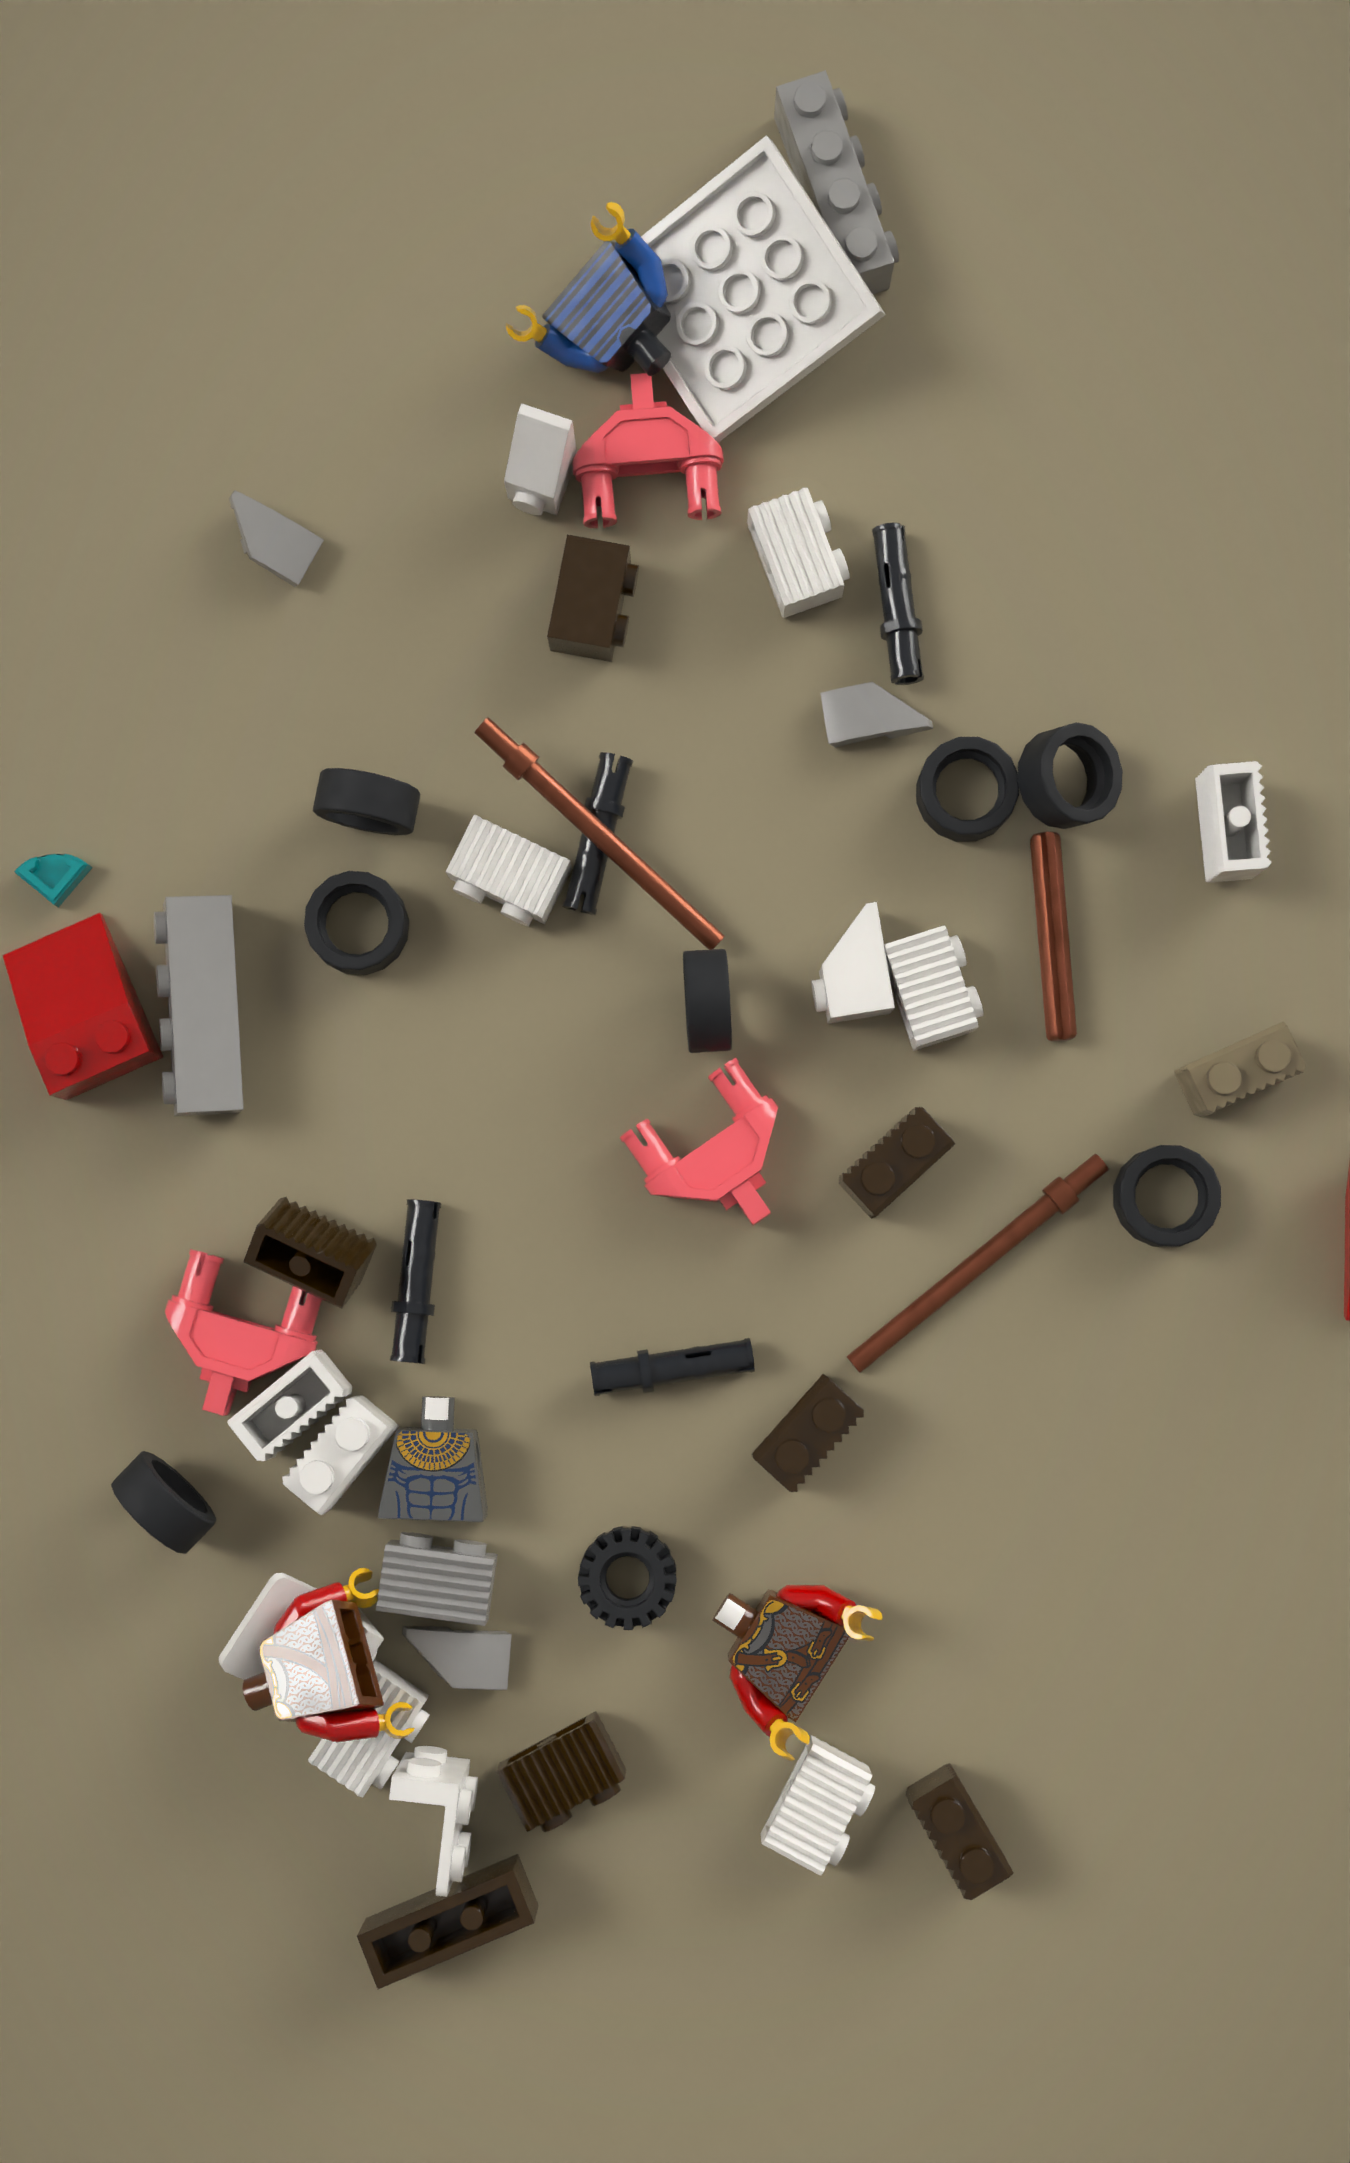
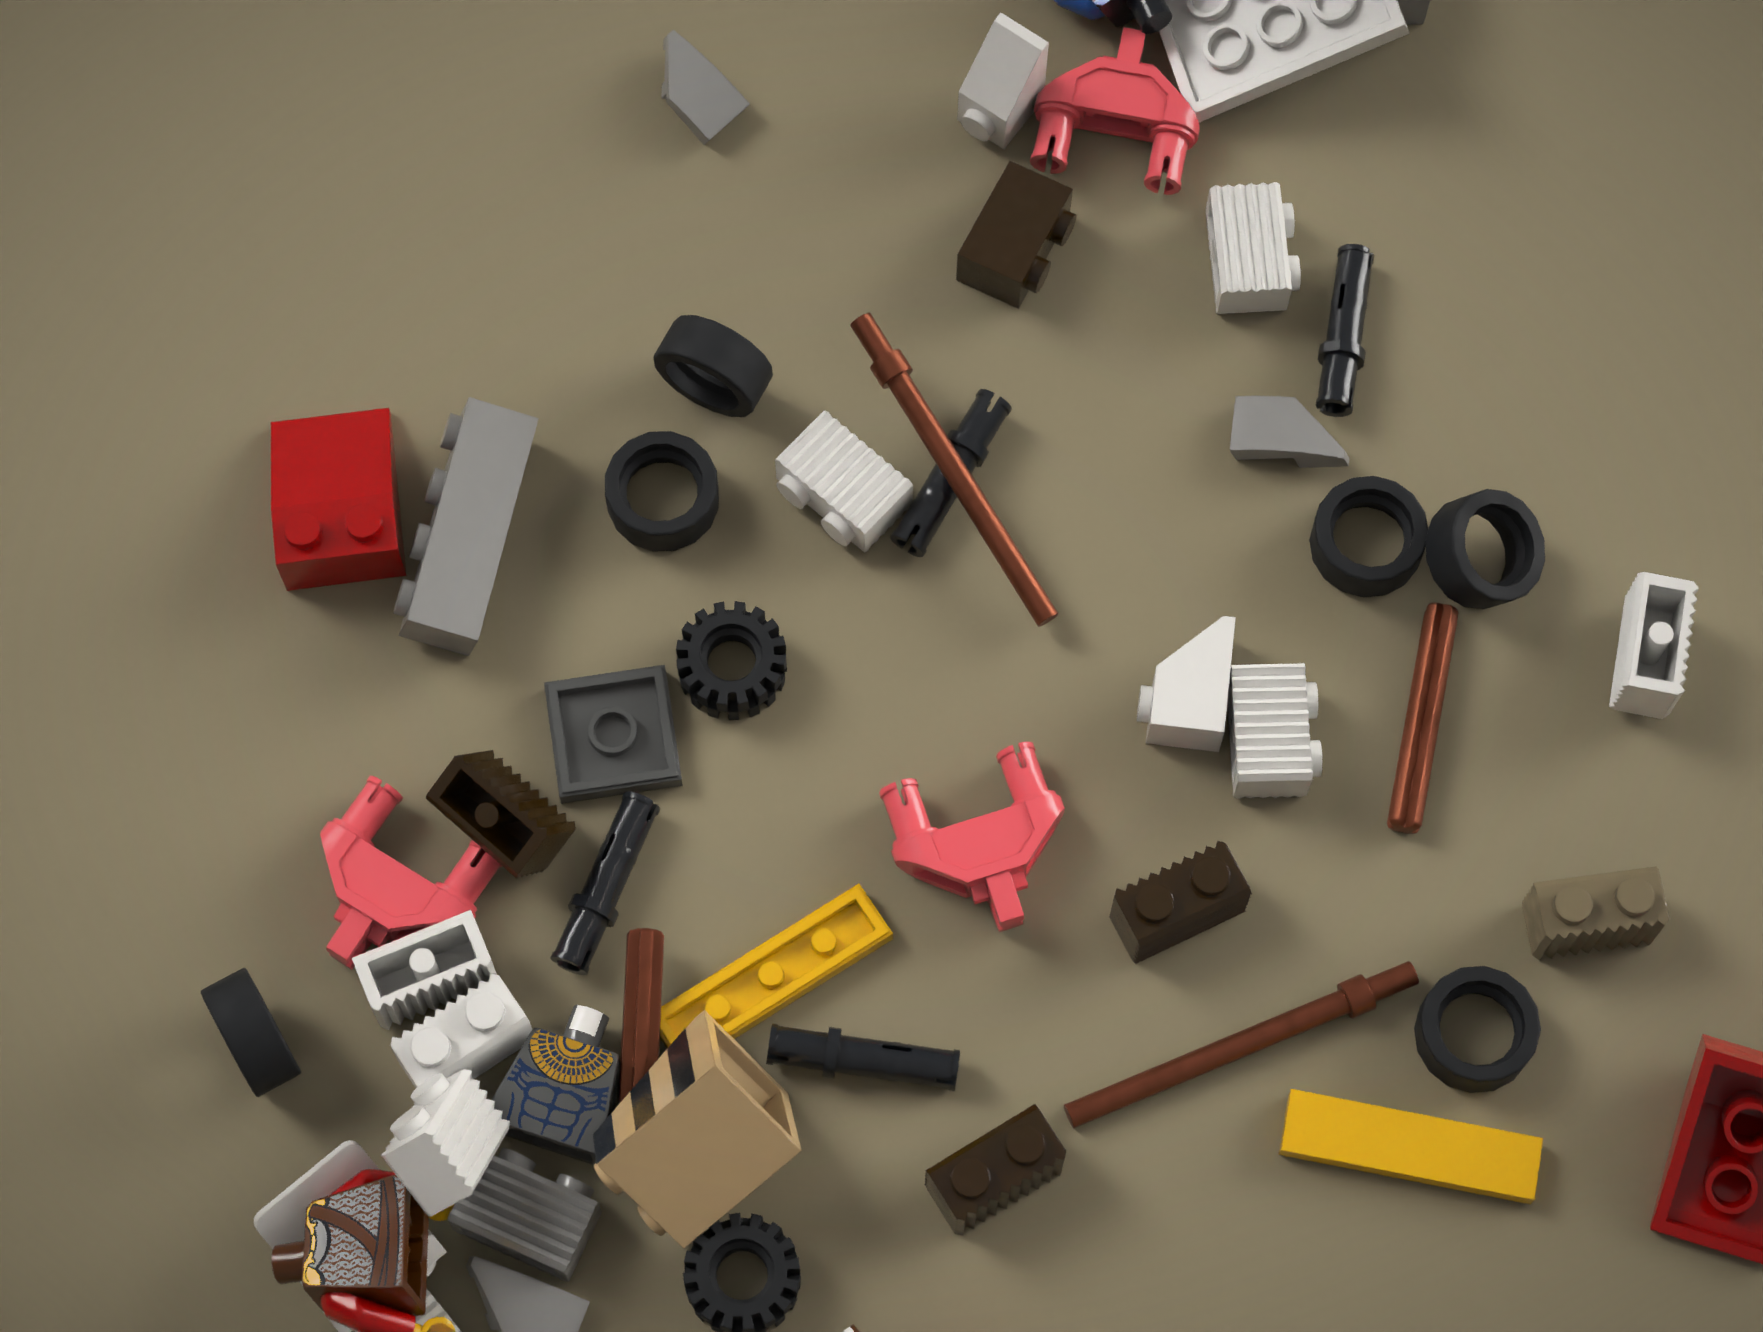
camera: 10 degrees right, 15 degrees down
teal tile [14,854,93,908] -> none
black tyre [683,949,732,1053] -> none
none -> white brick [381,1069,510,1217]
none -> dark grey tile [544,665,683,804]
none -> tan slope [593,1010,801,1248]
none -> copper axle [618,928,665,1105]
none -> yellow tile [660,883,893,1048]
none -> black tyre [676,601,787,720]
none -> yellow tile [1279,1089,1543,1205]

